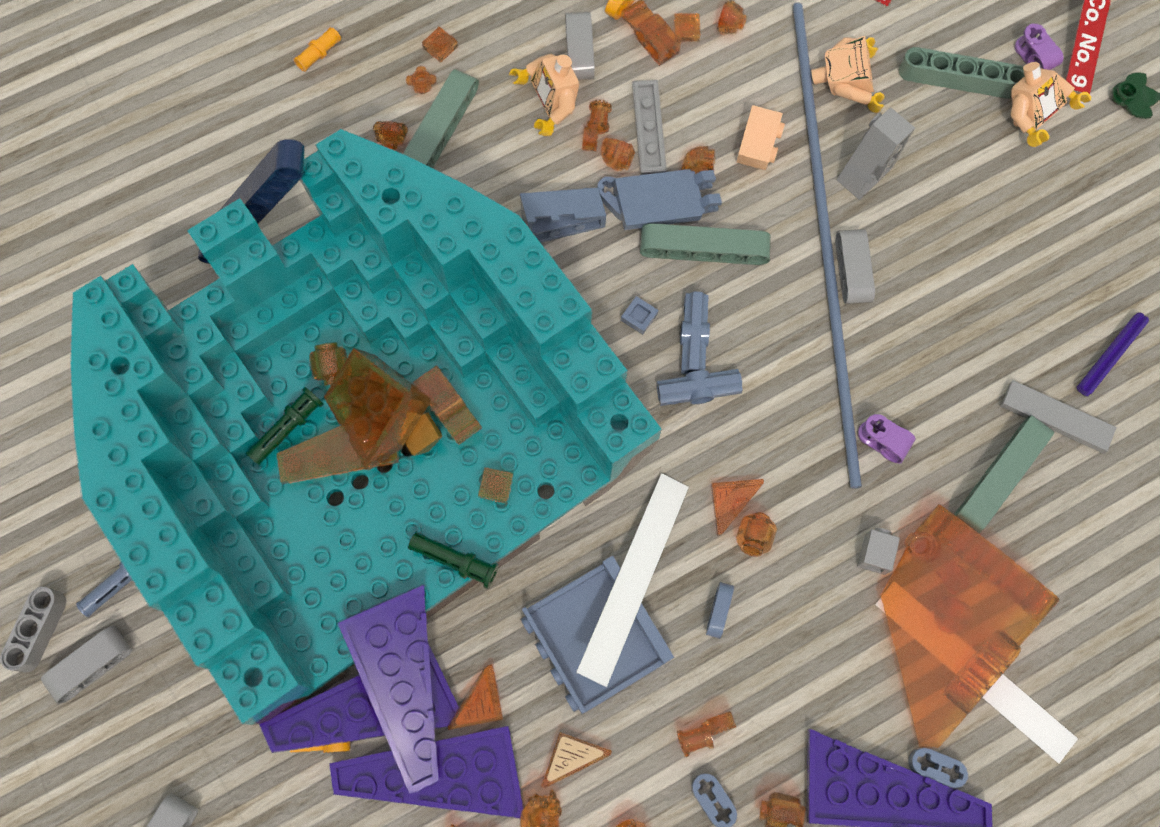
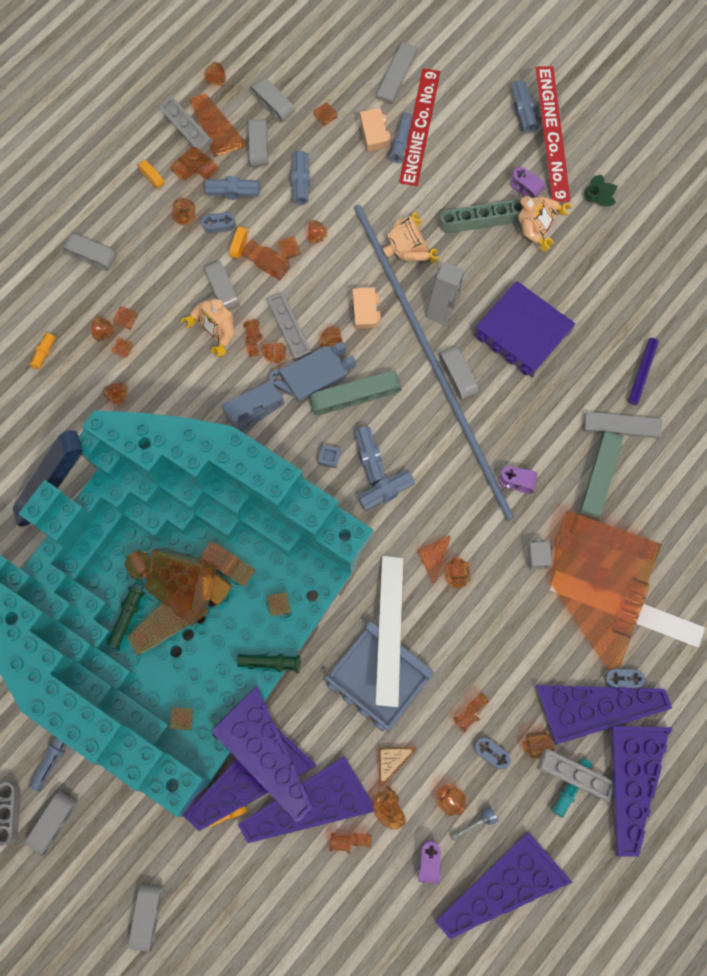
camera: 15 degrees left, 0 degrees up
sand green beam [403,69,479,168] -> none
clear orange tile [448,664,503,730] -> none
sand blue beam [706,582,734,639] -> none
none -> clear orange cone [91,316,114,342]
none -> clear orange plate [170,707,194,731]
none -> dark purple panel [474,281,576,378]

